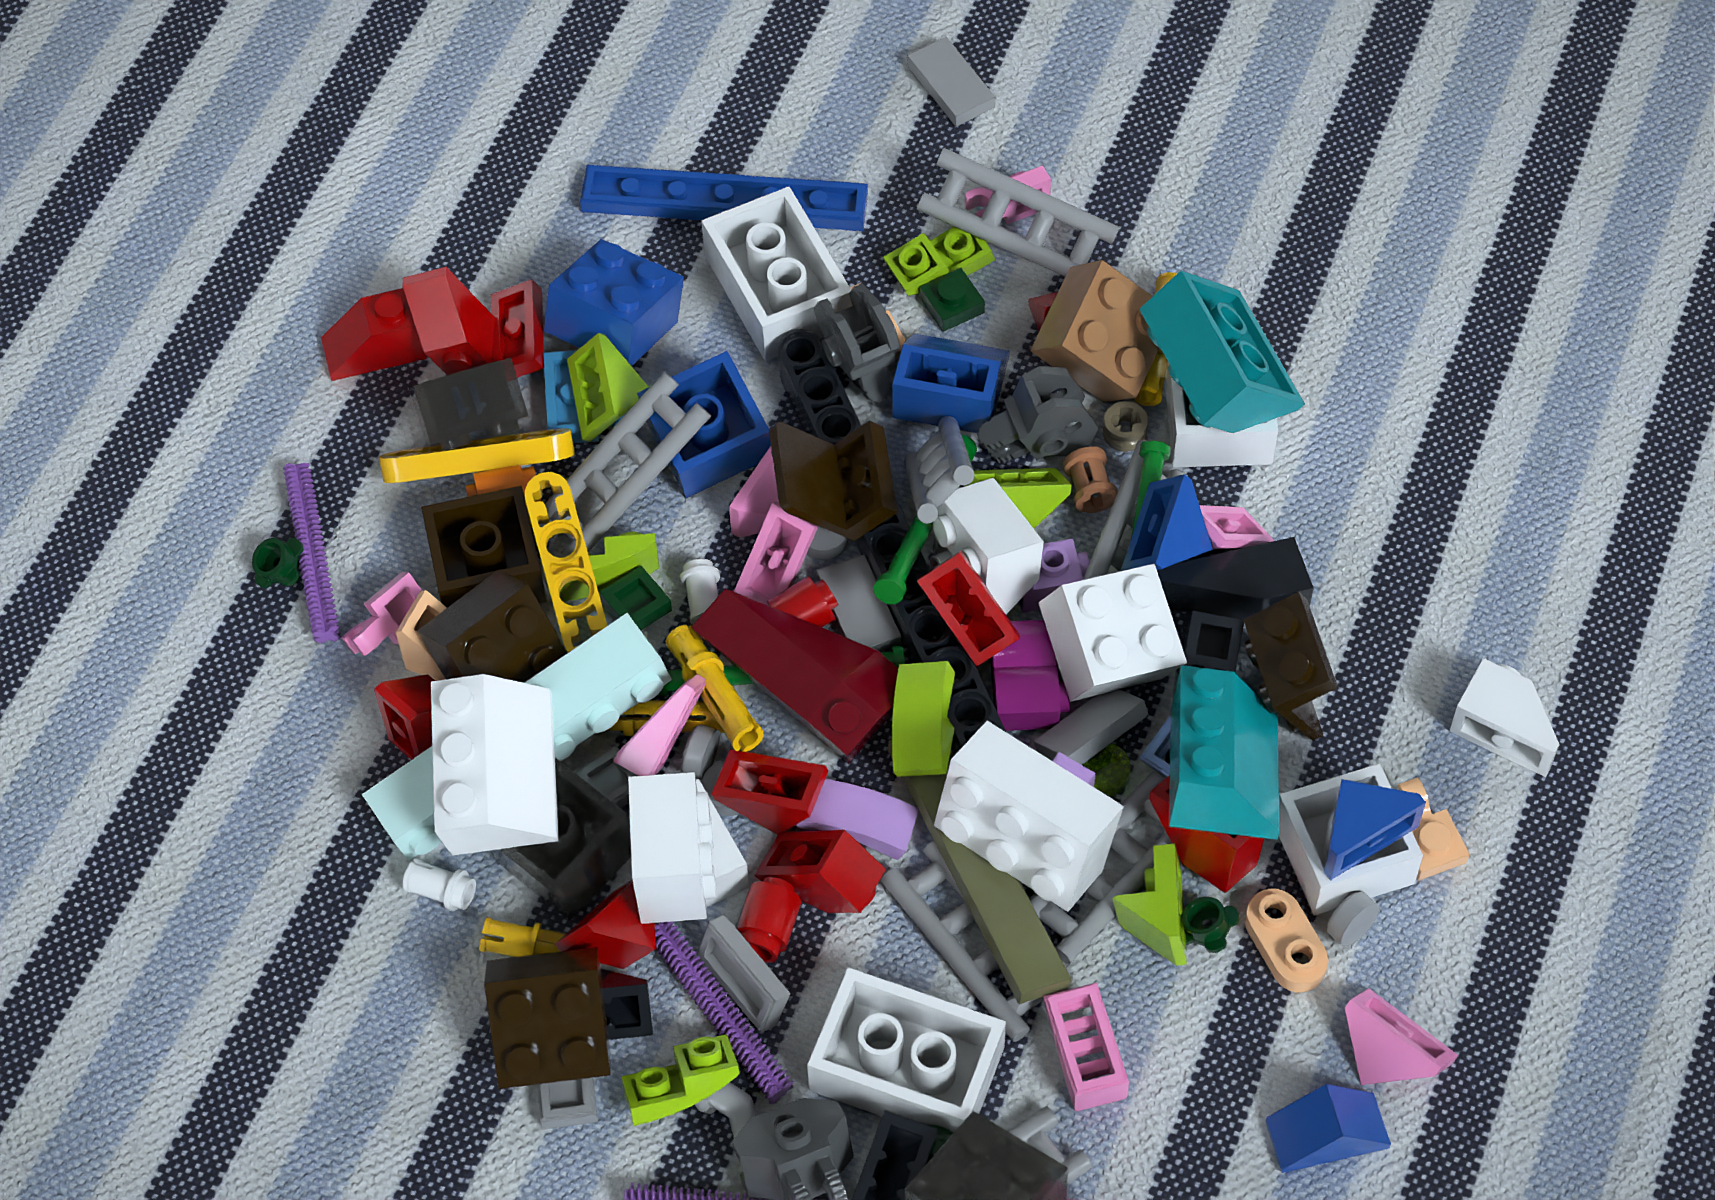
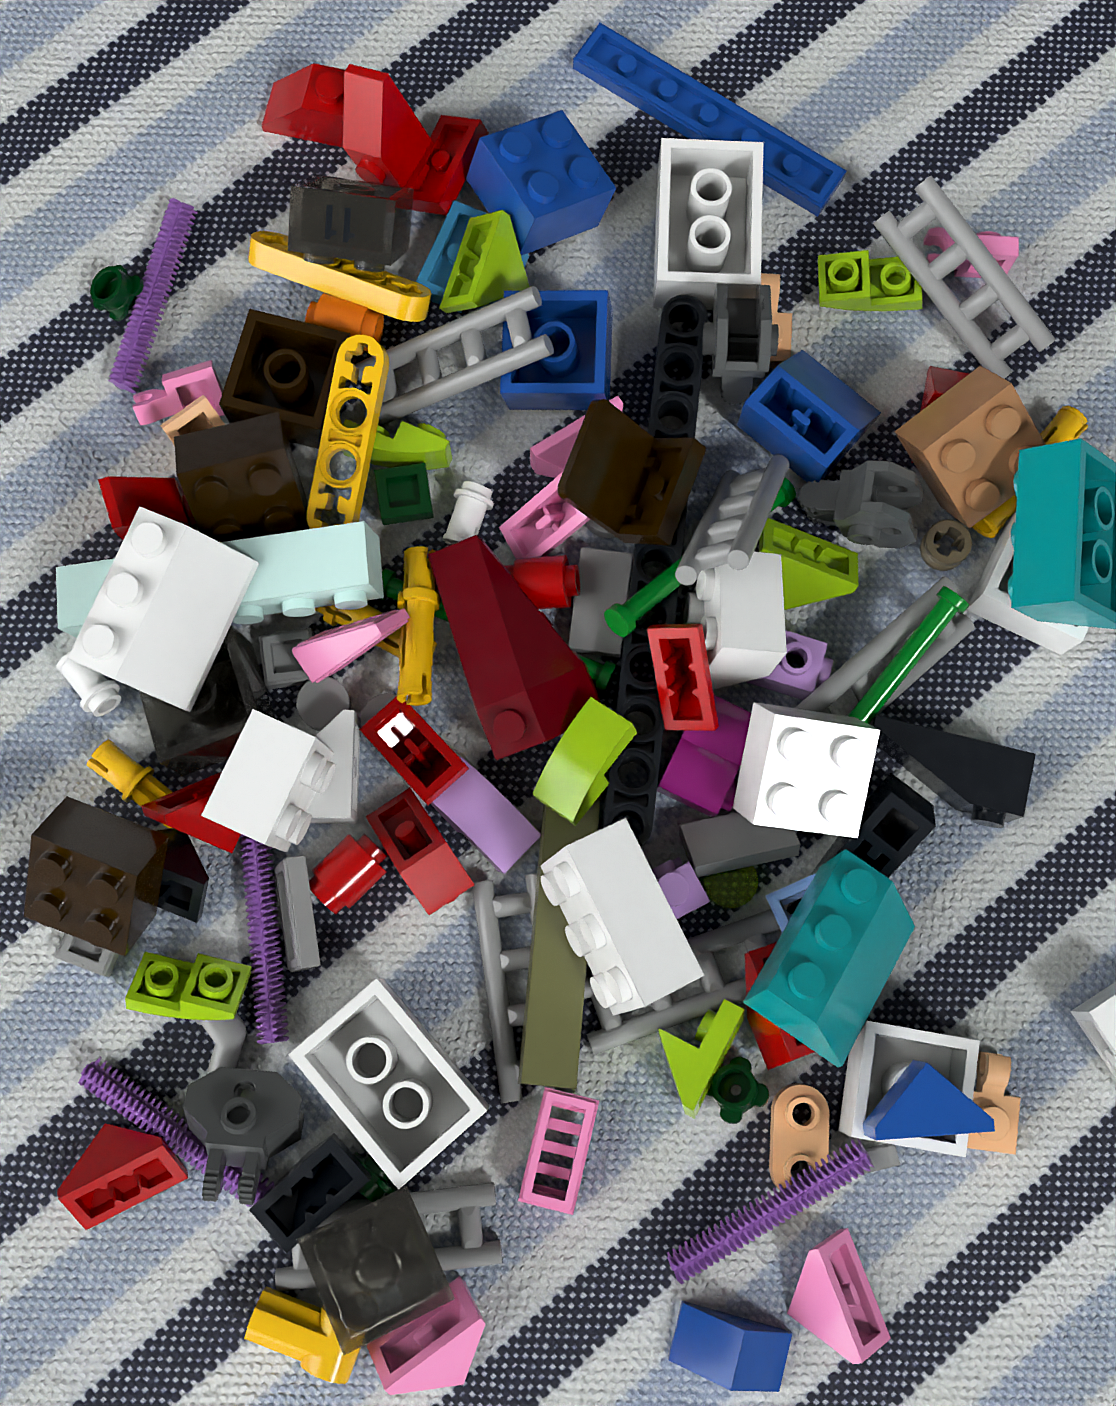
camera: 25 degrees right, 20 degrees up
light grey tile [682,724,720,780] -> none
light grey tile [907,37,996,127] -> none
dark green plate [919,268,985,332] -> none
nougat bush [1063,446,1118,513] -> none
blue slope [1121,474,1213,571] -> none
bright pink slope [1199,505,1275,550] -> none
dark brown bracket [1243,592,1338,741] -> none
none -> medium lavender axle [667,1138,875,1284]

